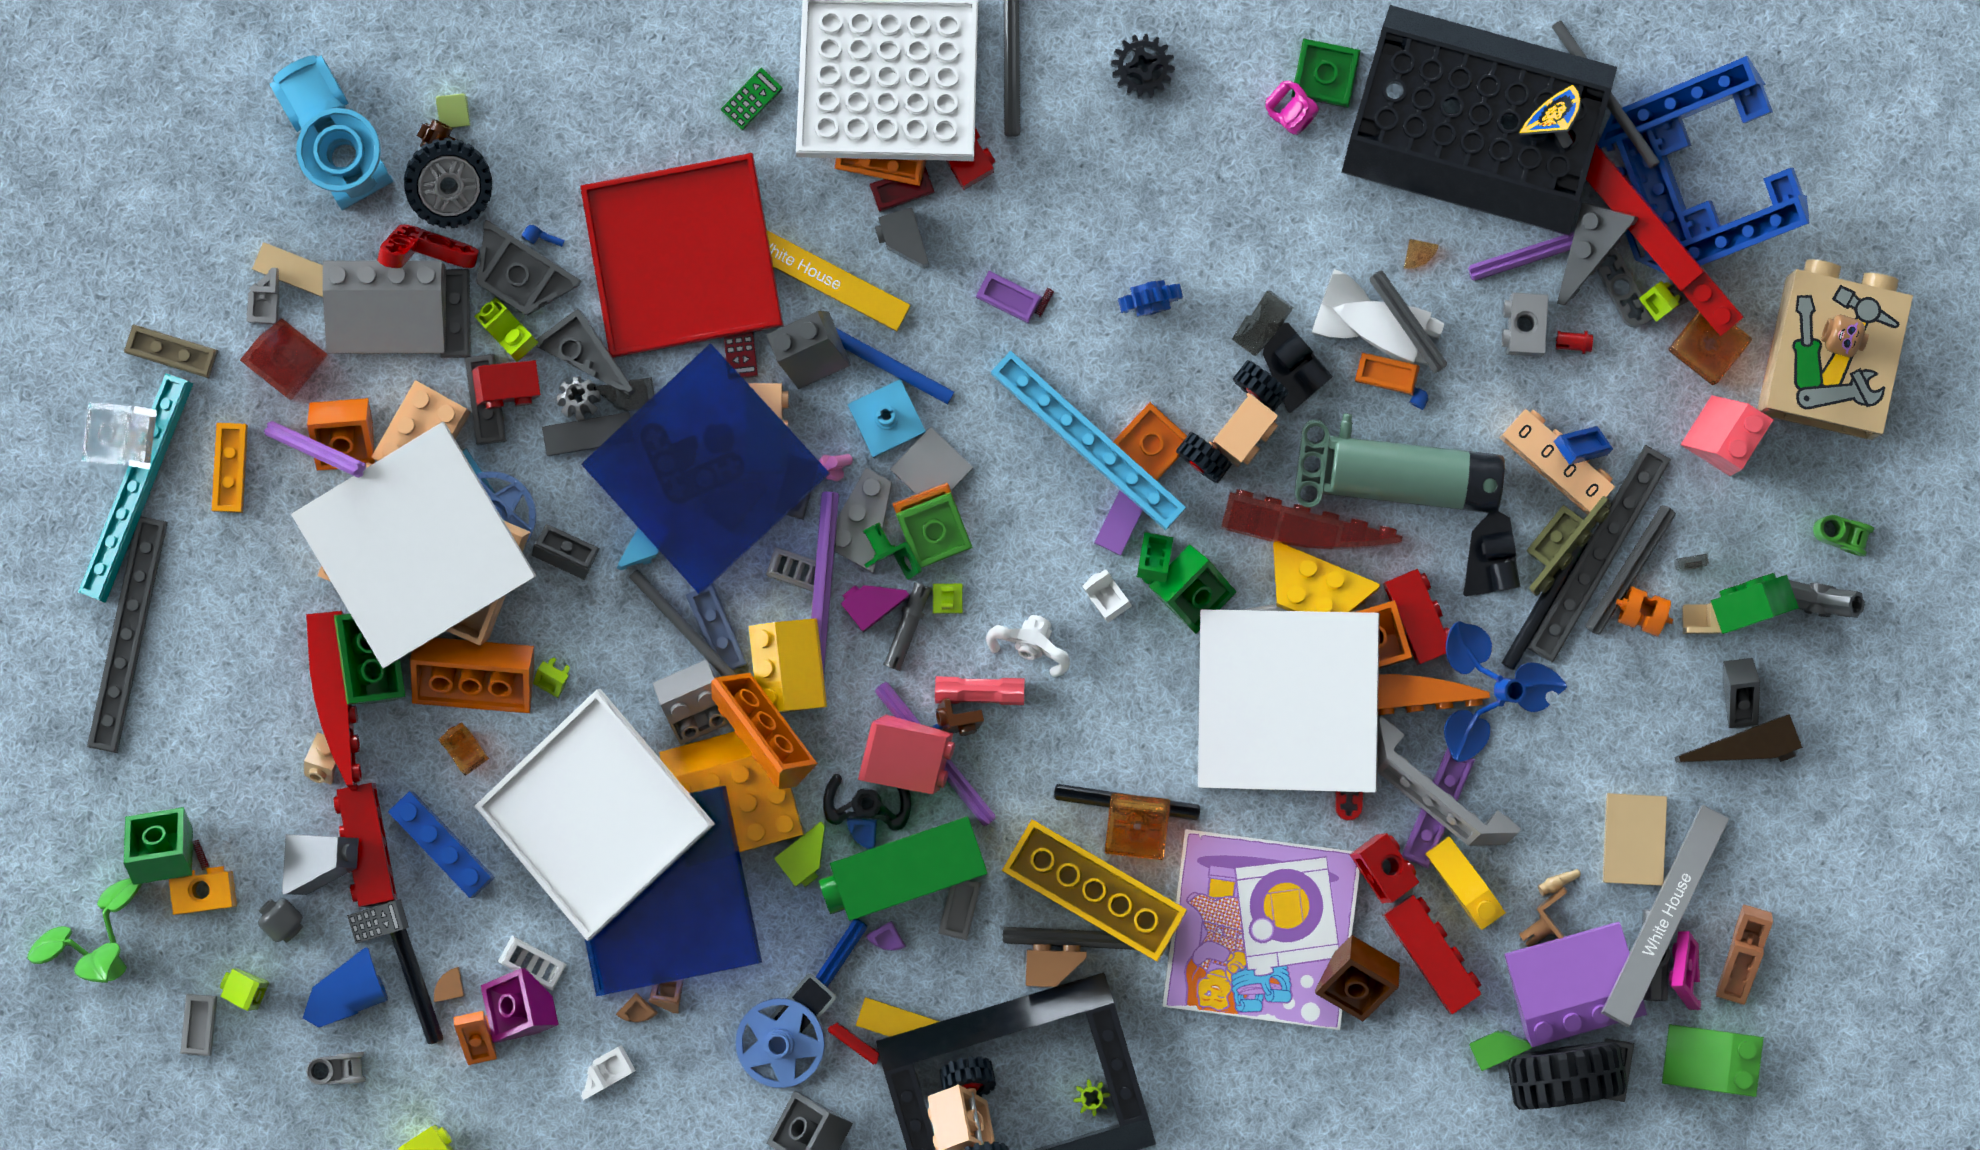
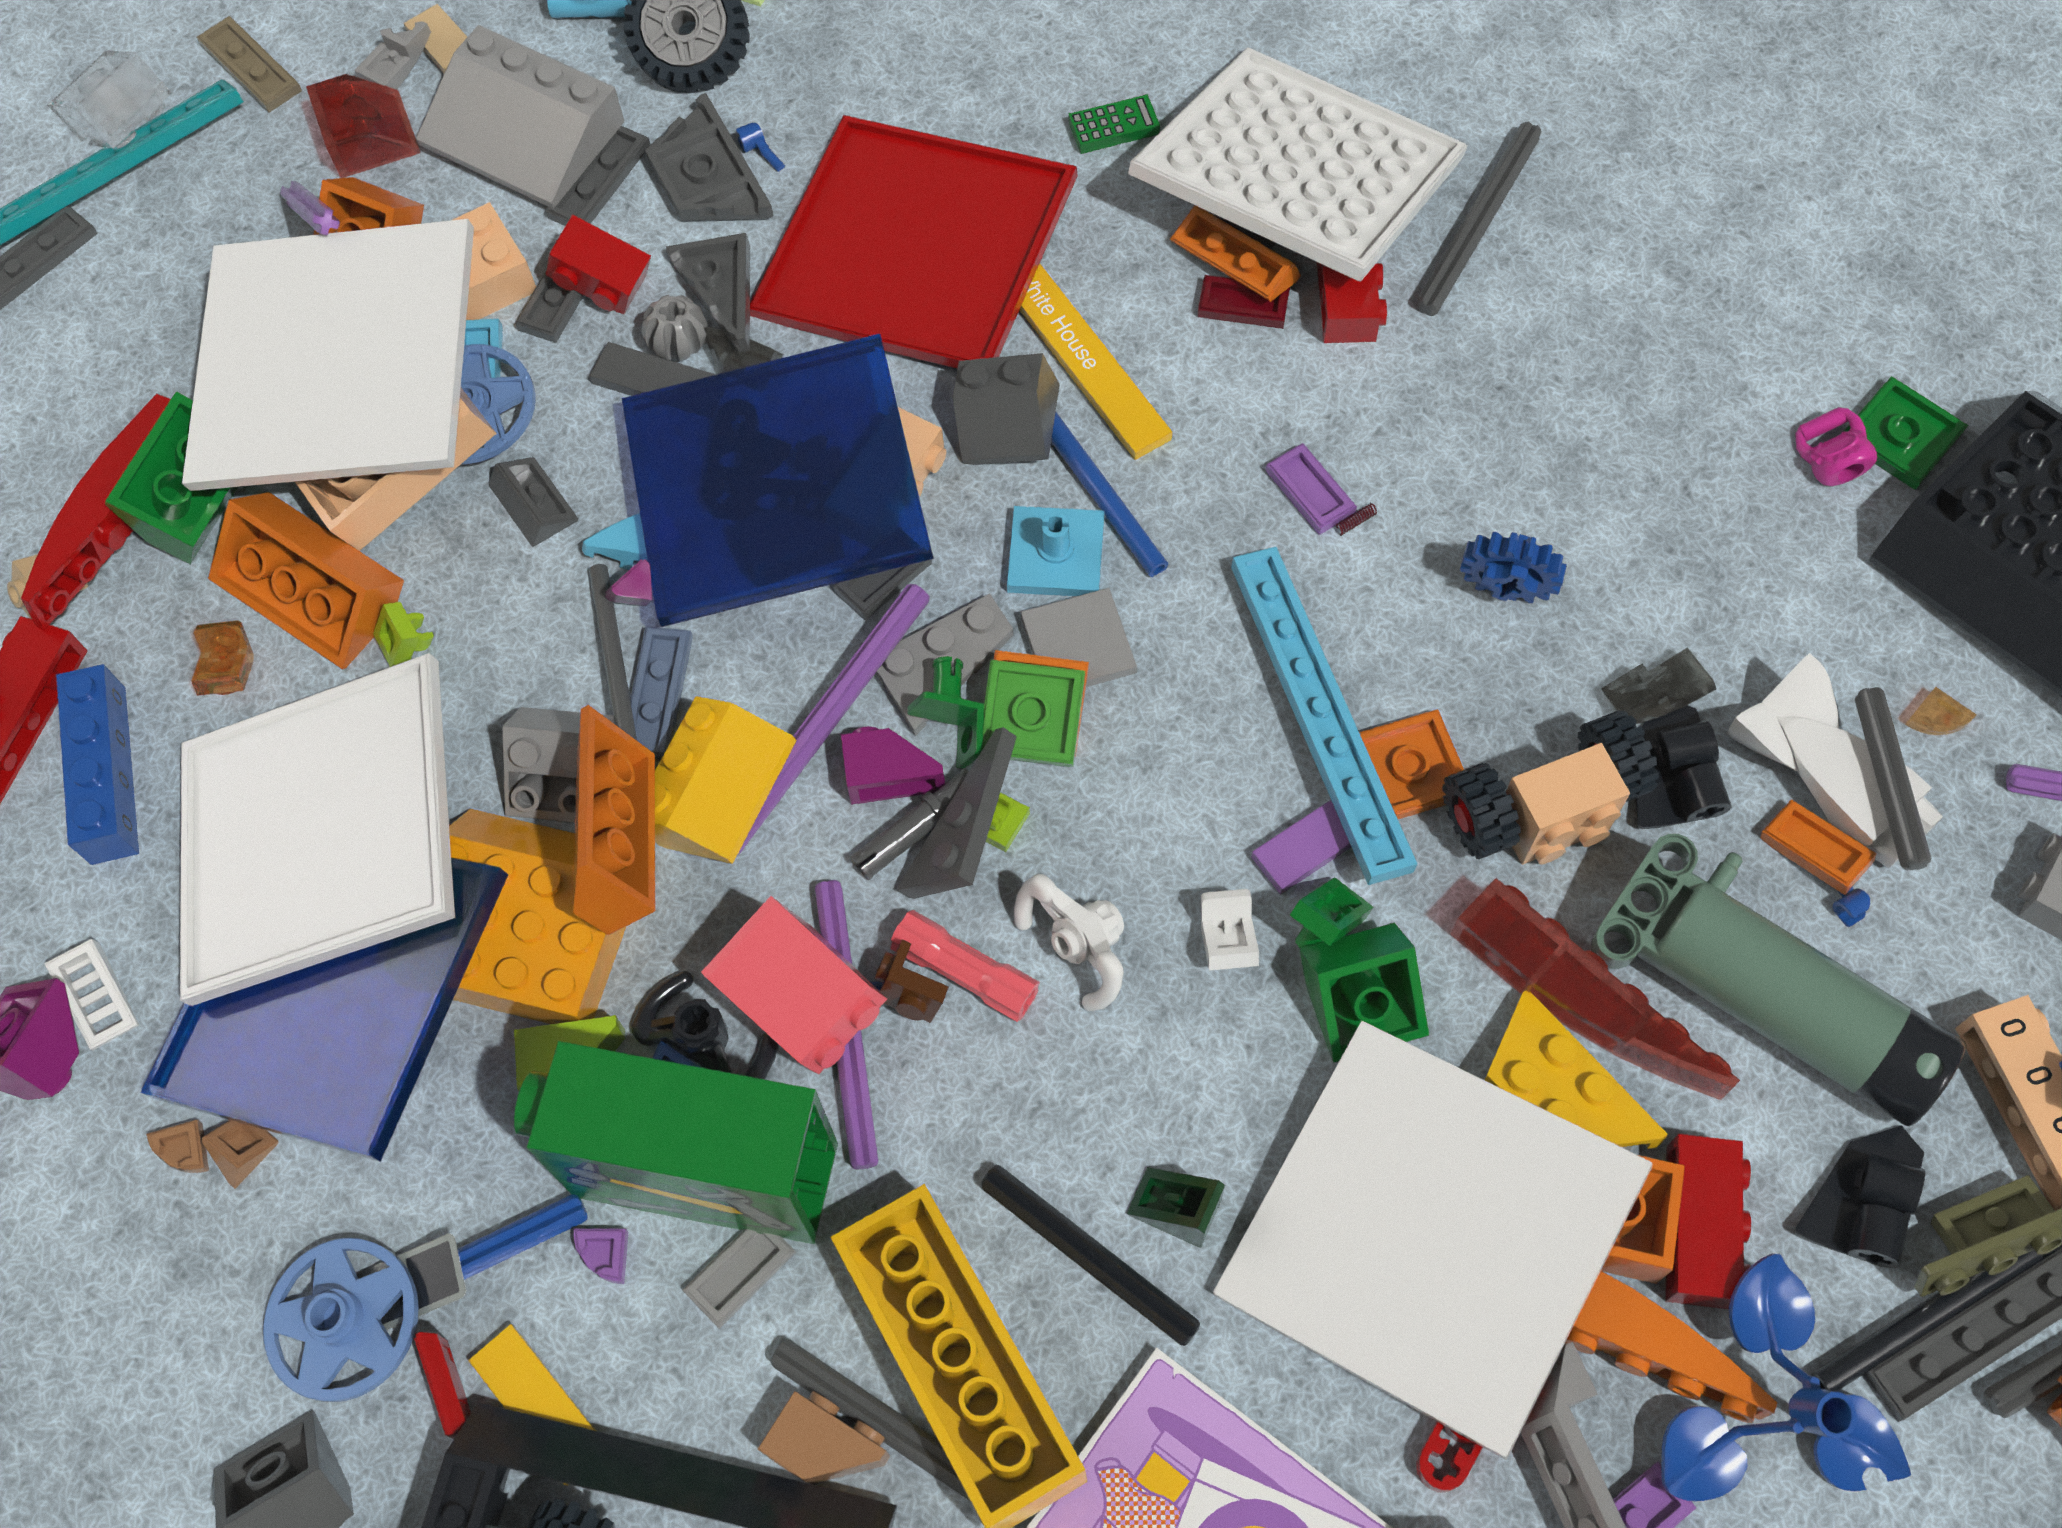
camera: 30 degrees right, 20 degrees down
light orange plate [211,422,248,513] -> none
red beam [377,224,479,268] -> none
lime slope [474,297,539,362] -> none
white slope [581,1045,636,1100] -> none
dark red tile [724,332,758,380] -> none
light grey slope [766,547,816,592] -> none
bright pink plate [819,454,853,481] -> none
dark grey slope [875,207,929,269] -> none
clear orange brick [1105,793,1170,860] -> none
black gear [1111,34,1175,99] -> none
none -> magenta slope [605,559,652,606]
none -> dark grey wing [897,727,1017,899]
none -> dark green slope [1127,1167,1225,1248]

